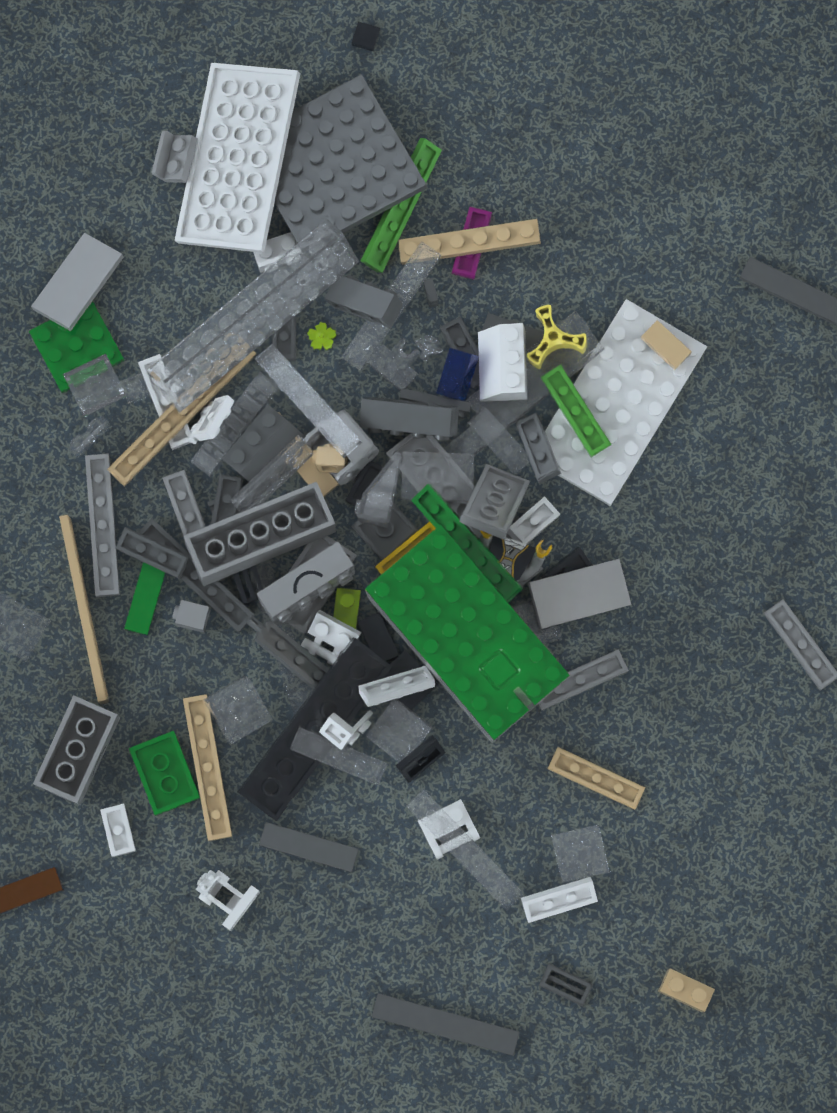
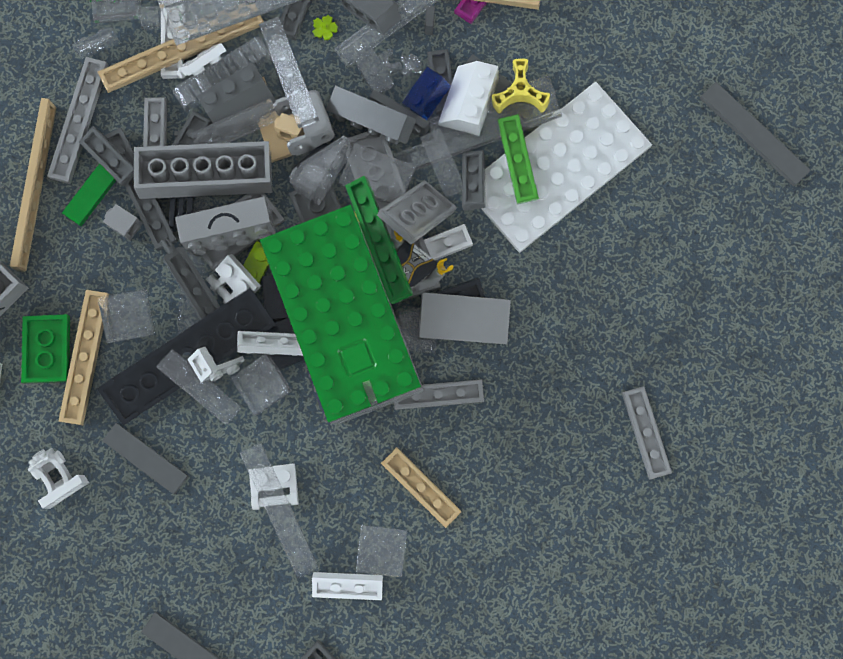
camera: 20 degrees right, 0 degrees up
black tile [395,735,446,783] -> none
tan tile [640,320,692,370] -> none

